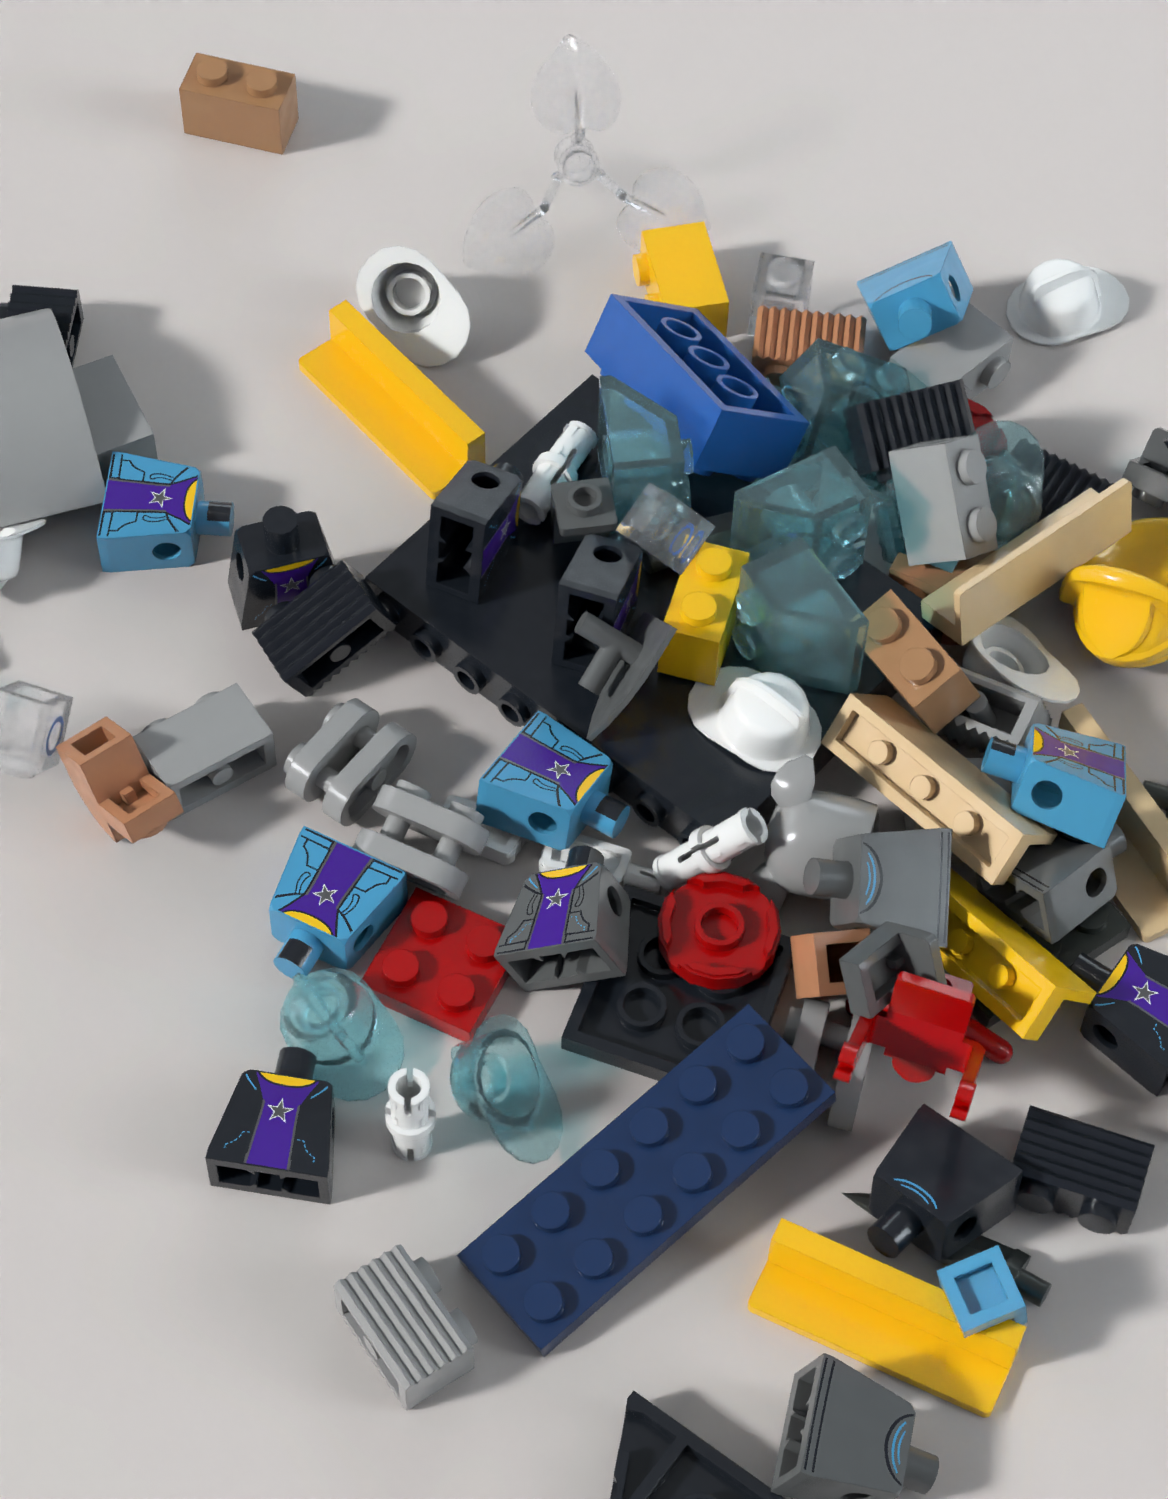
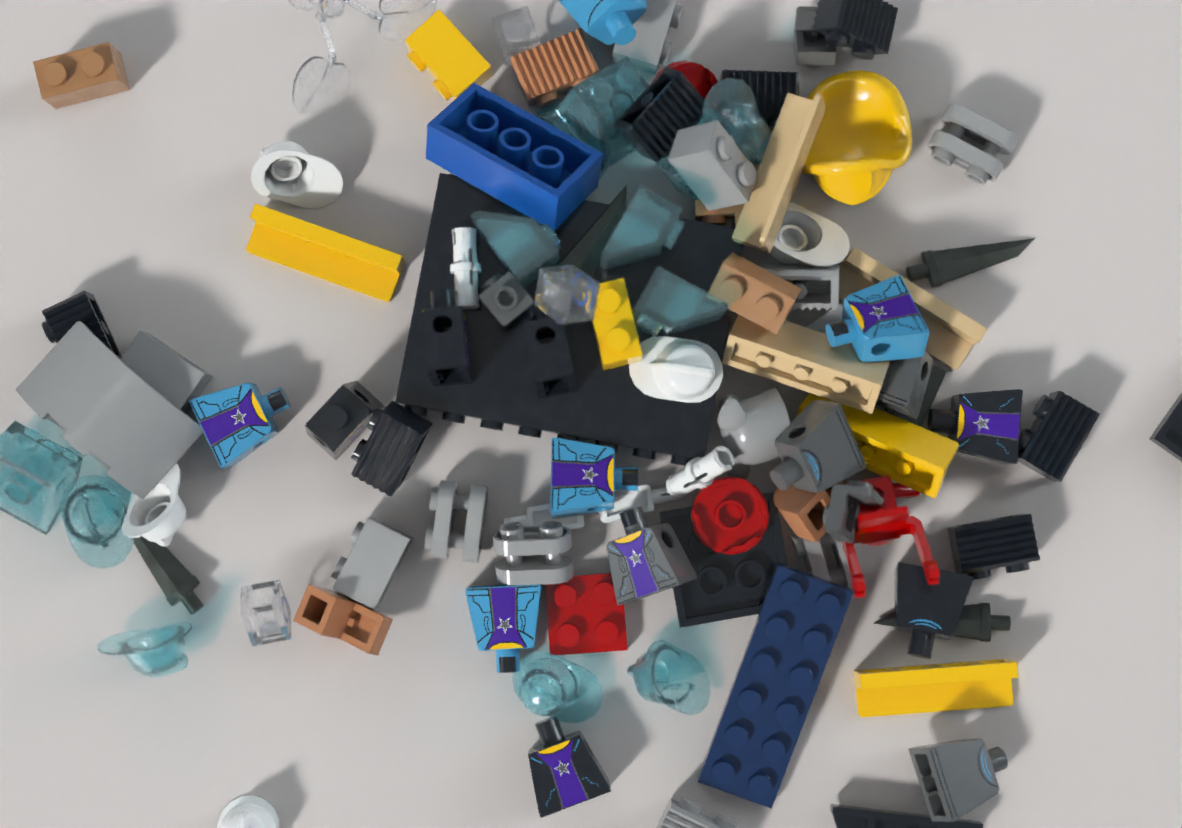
camera: 30 degrees left, 30 degrees up
white pin [385,1068,436,1162] -> none
dark grey shield [574,611,677,741] -> none
dark azure panel [936,1245,1028,1338] -> none

